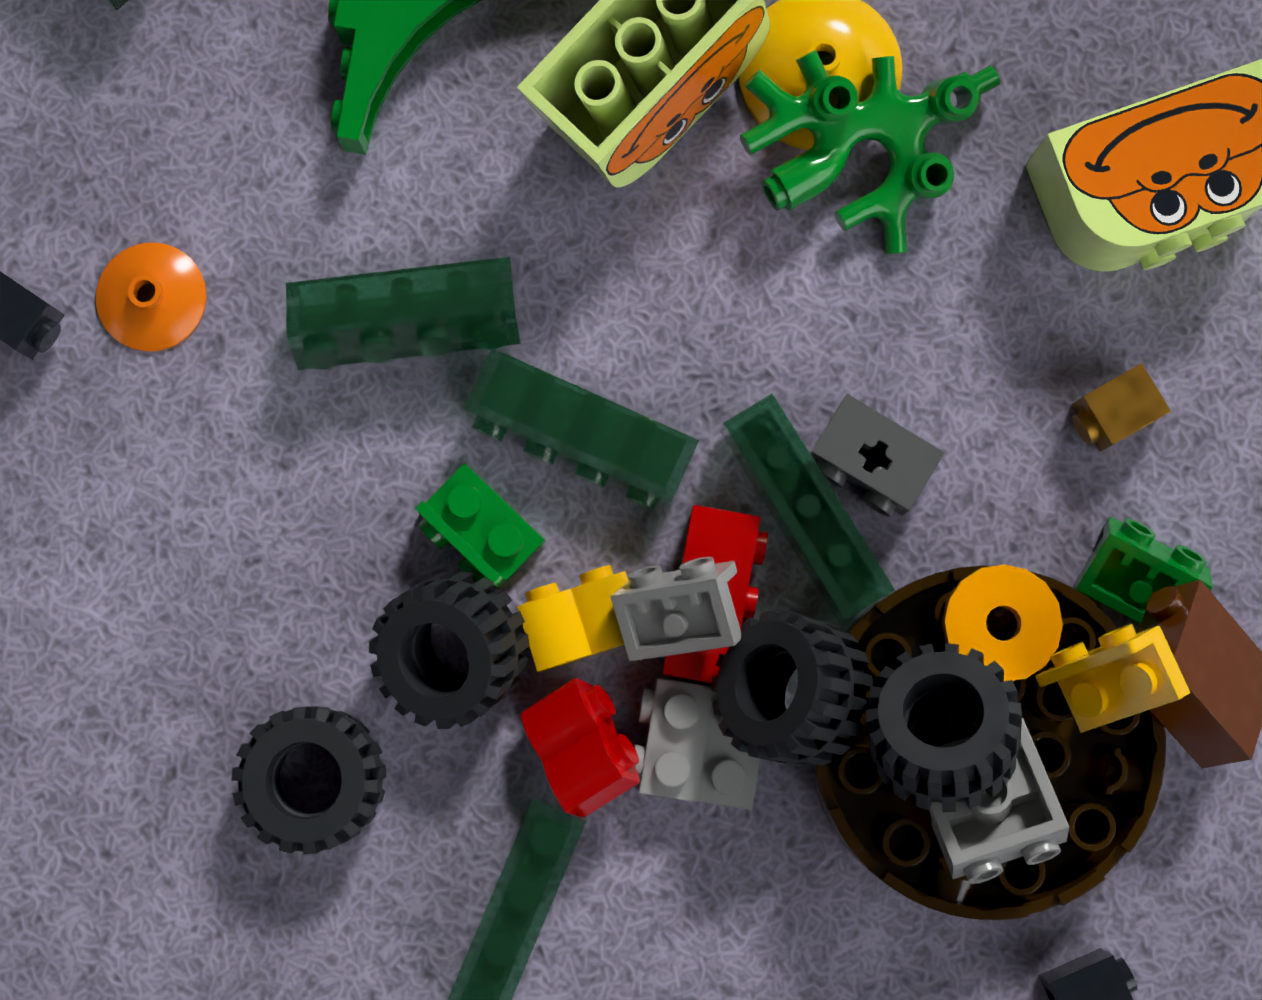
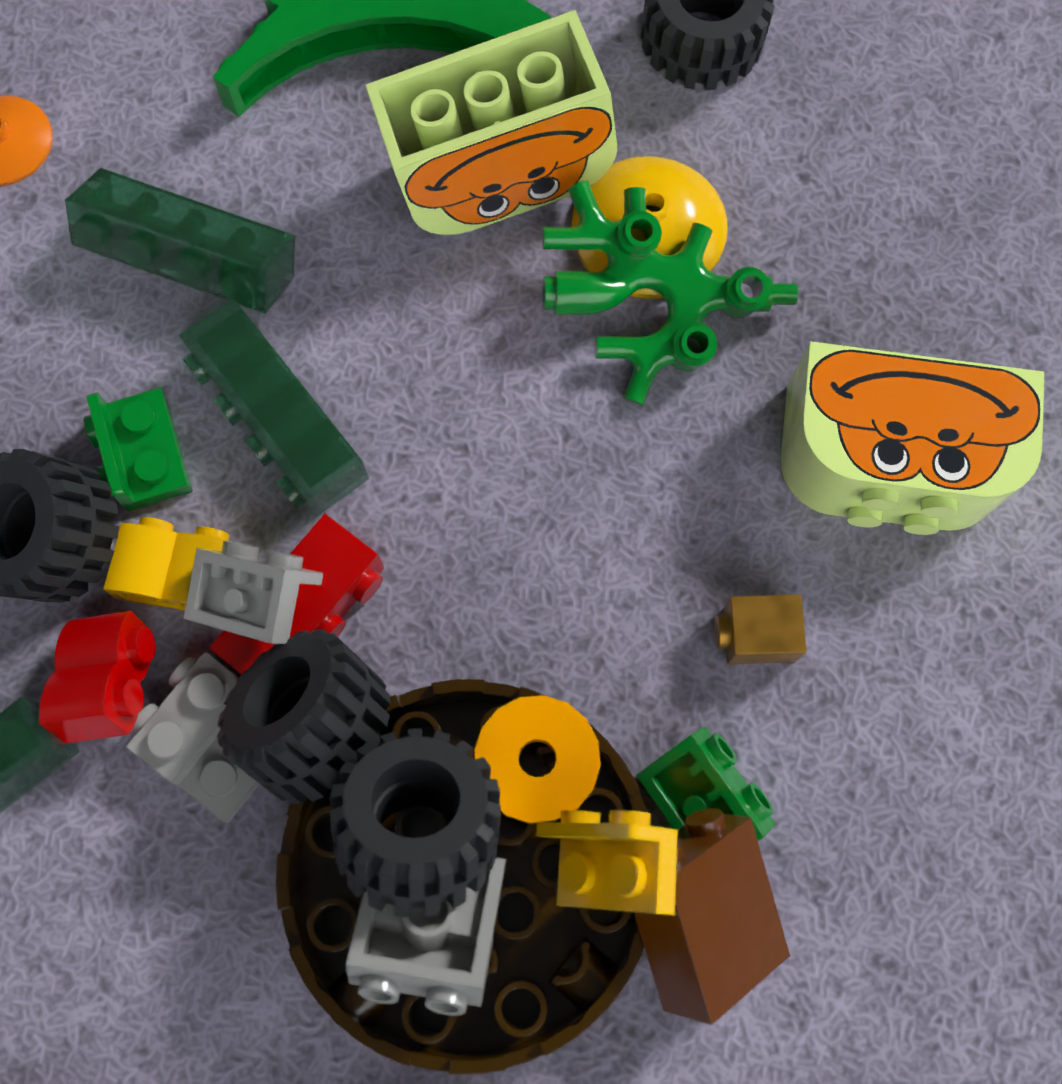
camera: 25 degrees right, 10 degrees down
clear green brick [720,393,895,623] -> none
dark grey brick [807,394,945,517] -> none

